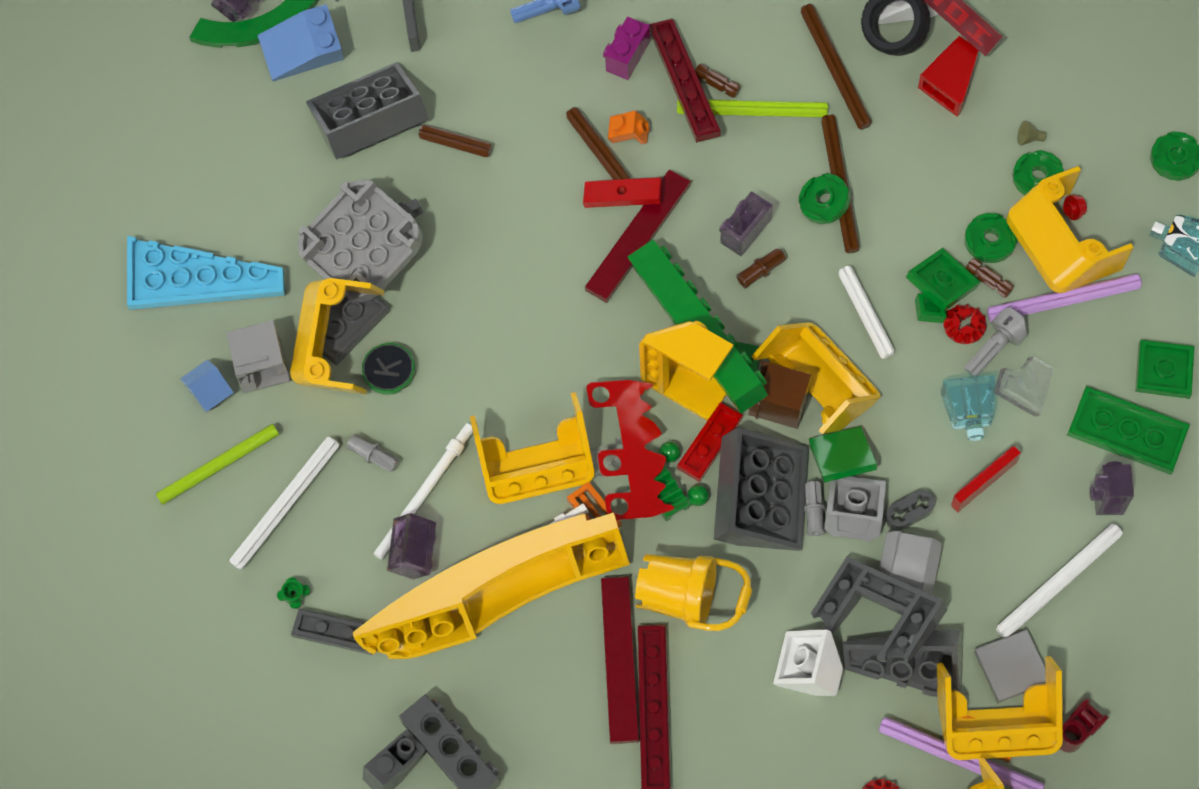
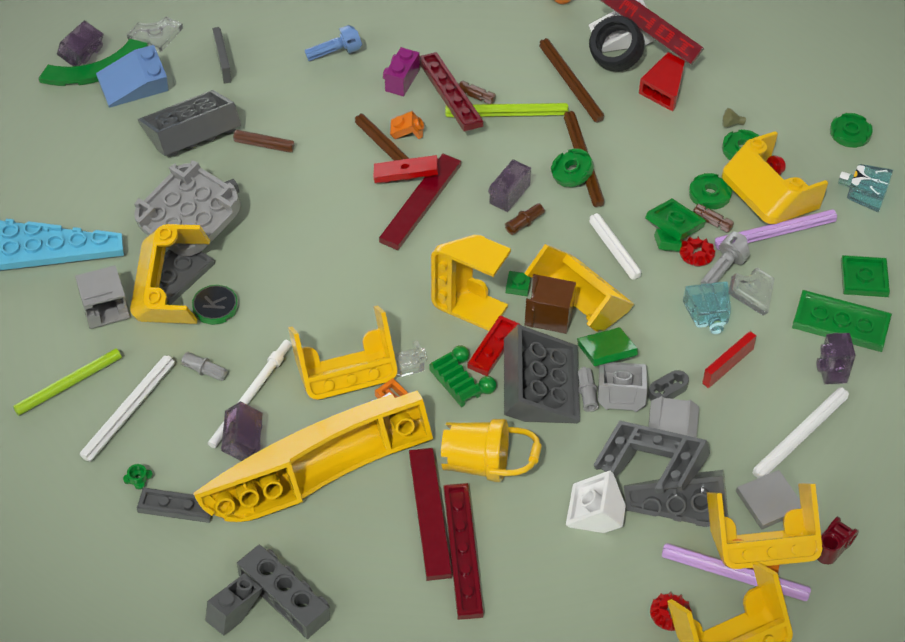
camera: 10 degrees left, 15 degrees down
medium blue piece [180,360,234,412] -> none
red piece [586,380,675,520] -> none
green brick [628,239,768,414] -> none

